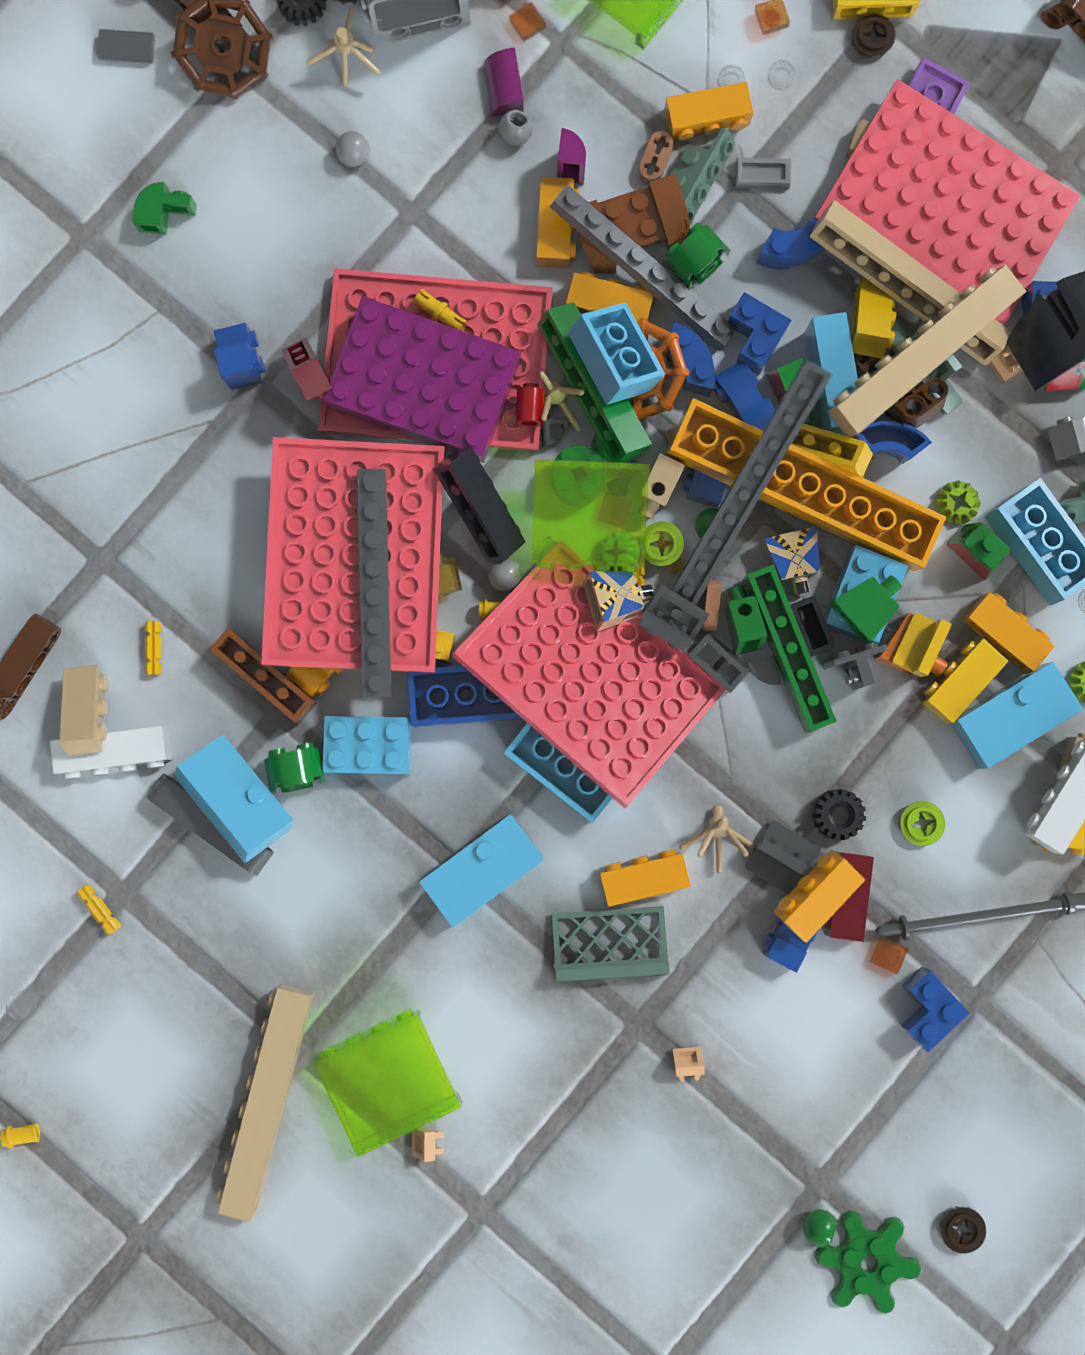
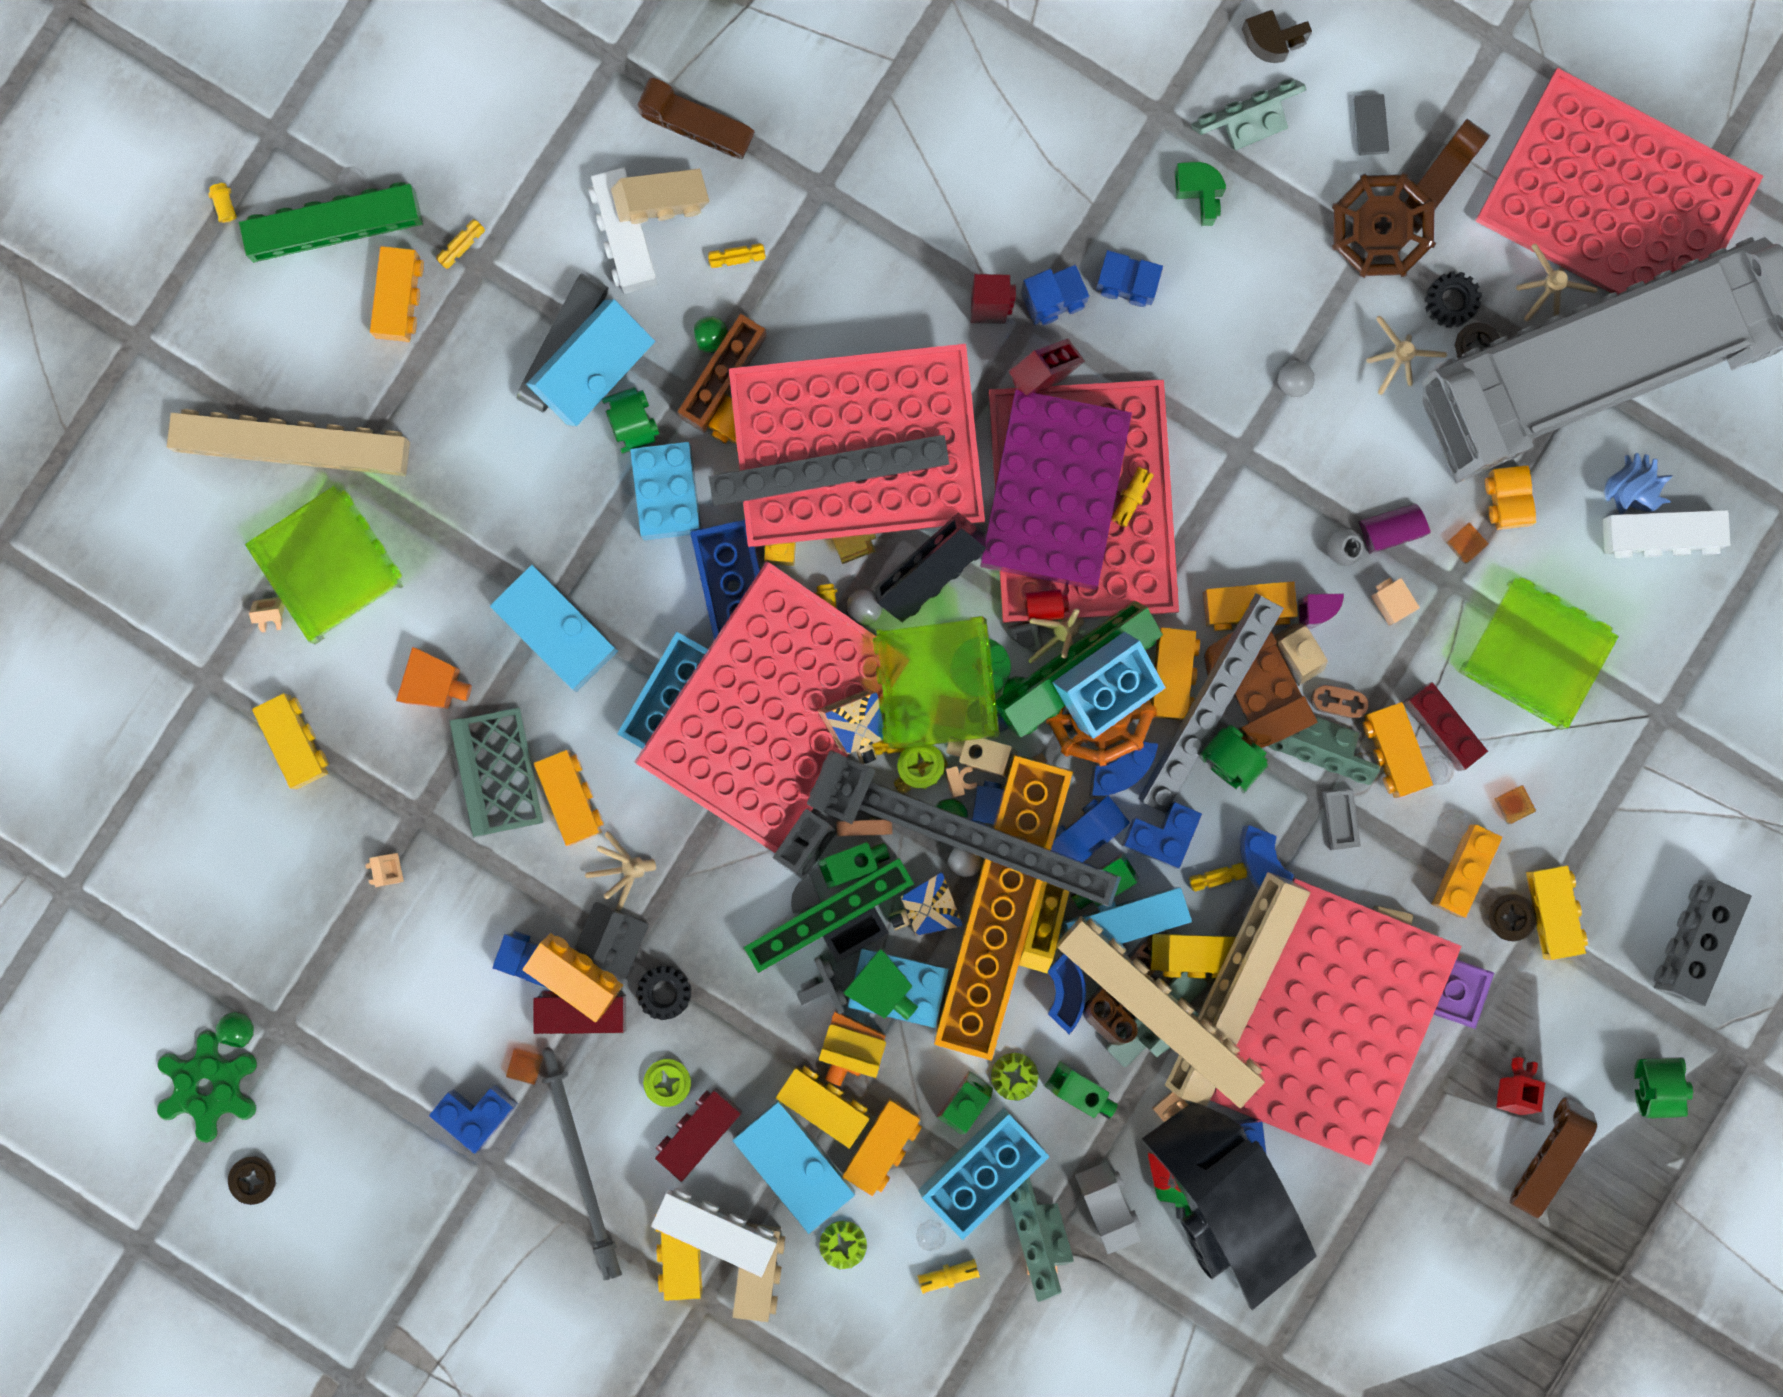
camera: 80 degrees right, 0 degrees up
none -> green brick [239,182,423,263]
none -> yellow brick [252,693,329,789]
none -> light orange brick [370,246,424,342]
none -> orange torso [396,647,472,709]
none -> dark red brick [655,1088,743,1182]
none -> green piece [694,316,728,353]
none -> light nougat tile [944,766,977,798]
none -> light grey piece [947,847,984,877]
none -> dark red brick [971,274,1016,324]
none -> green torso [1045,1061,1118,1119]
none -> blue brick [1096,250,1163,307]
none -> yellow axle [1189,863,1247,892]
none -> sand green bracket [1191,78,1306,151]
none -> dark brown brick [1242,9,1312,63]
none -> tan torso [1274,623,1328,686]
none -> light nougat brick [1371,577,1420,626]
none -> dark red brick [1403,682,1489,771]
none -> light orange brick [1431,824,1503,918]
none -> red brick [1496,1057,1545,1115]

